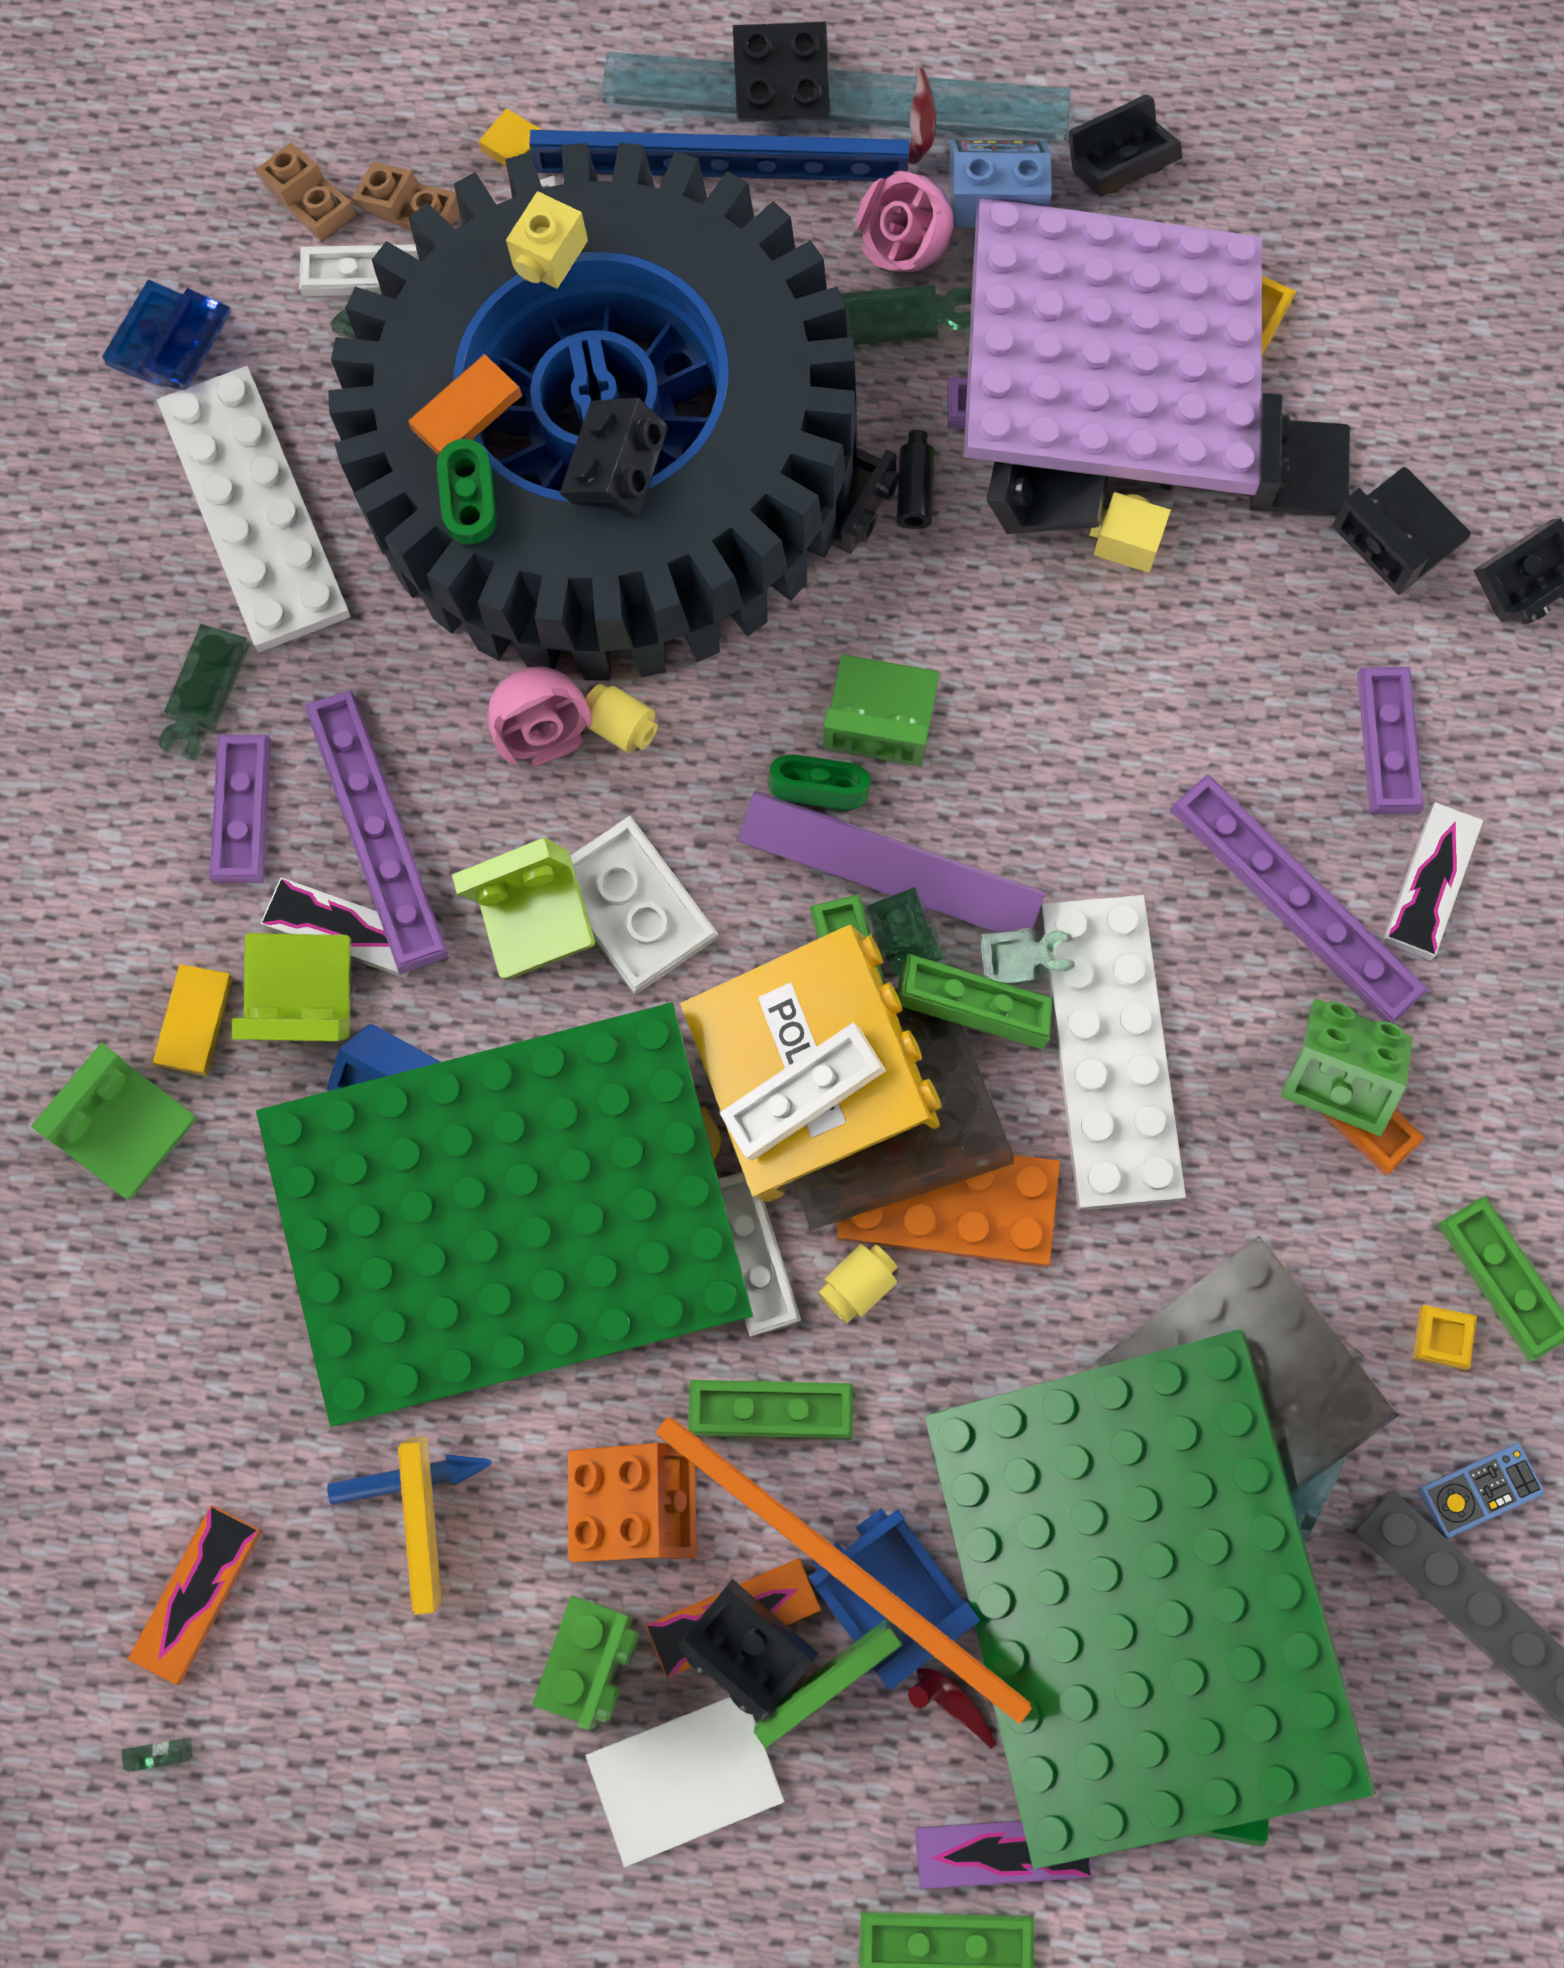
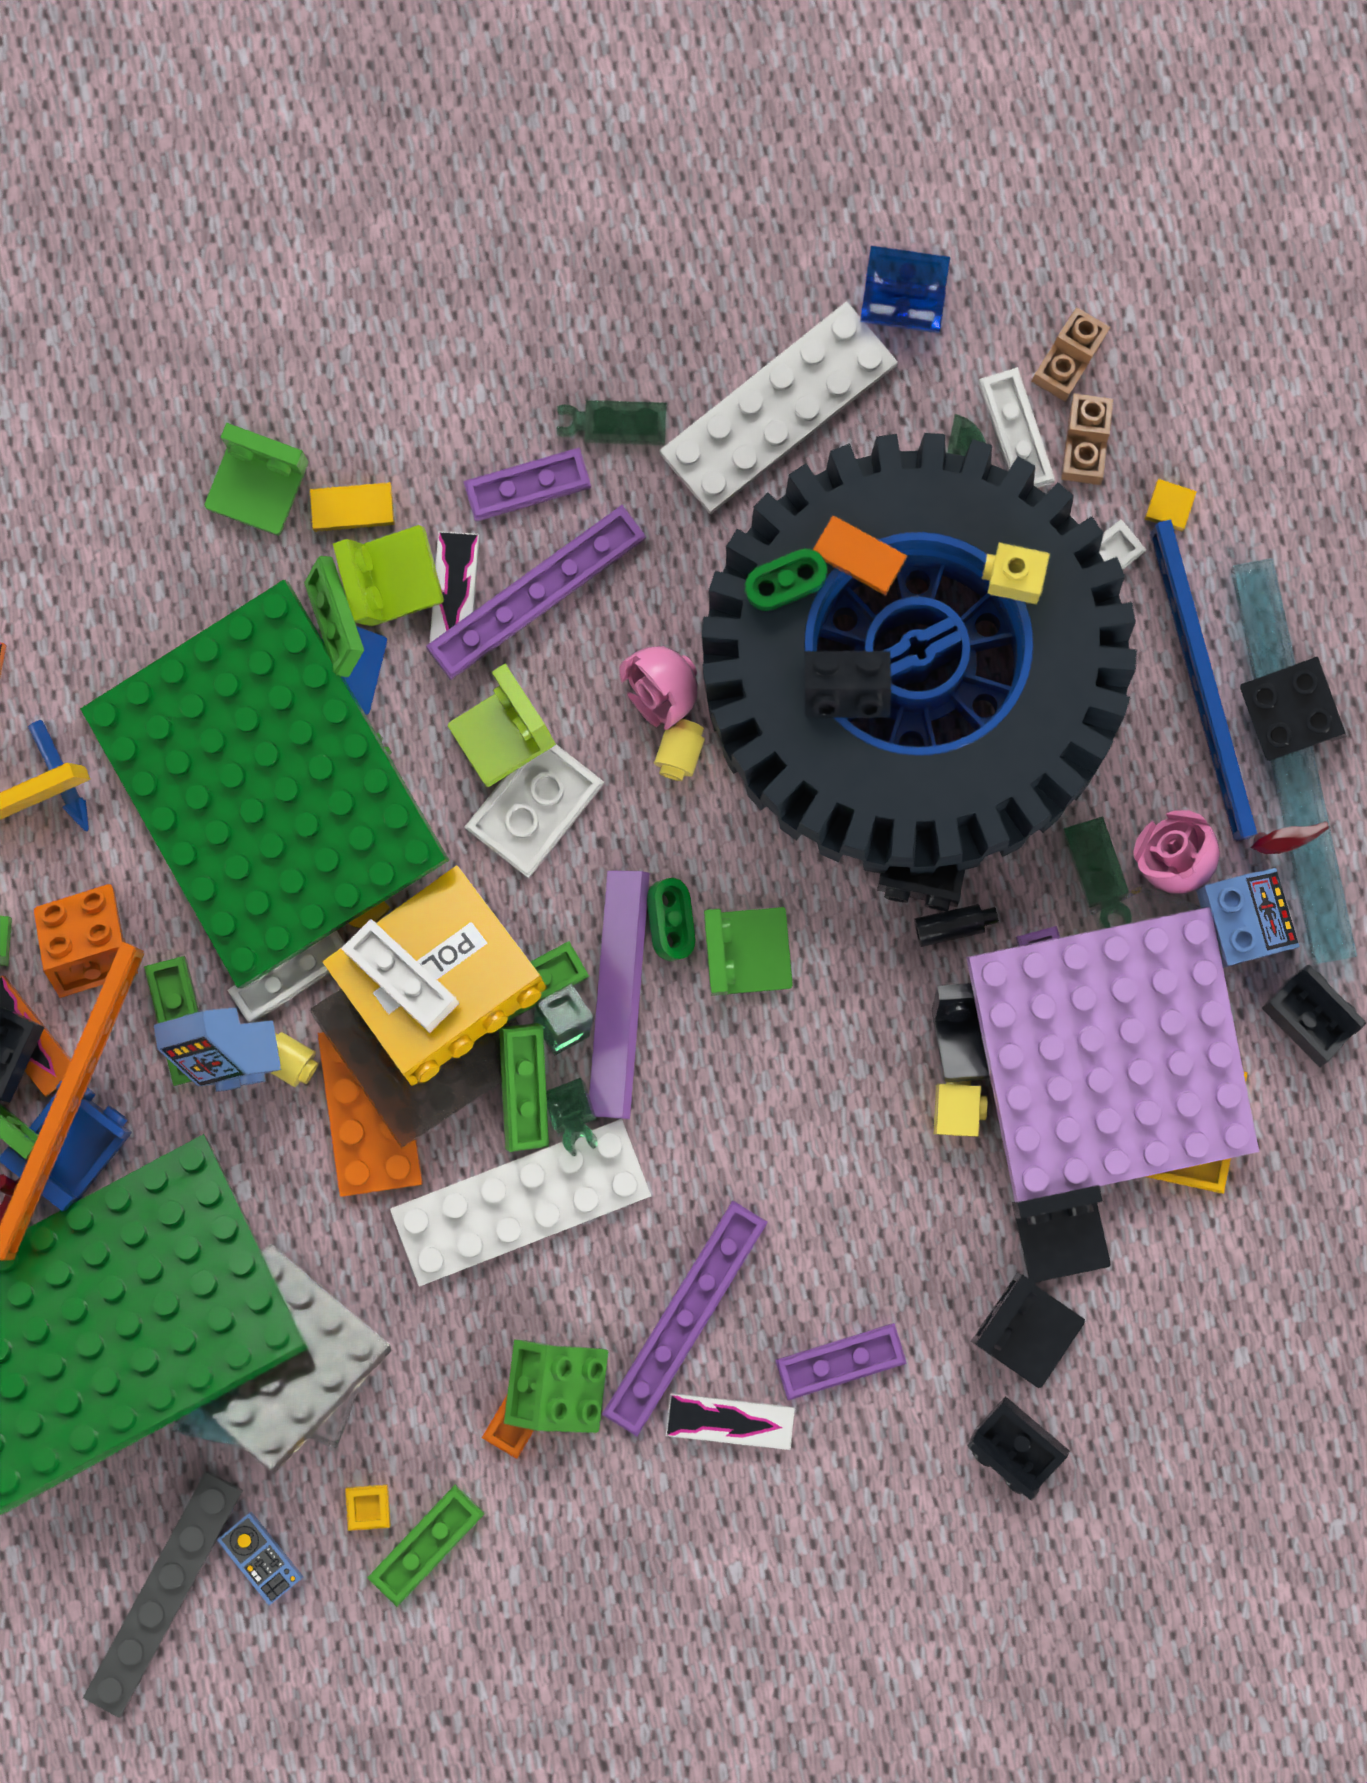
camera: 75 degrees right, 10 degrees up
none -> medium blue piece [154,1007,281,1092]
none -> bright green tile [304,556,364,677]

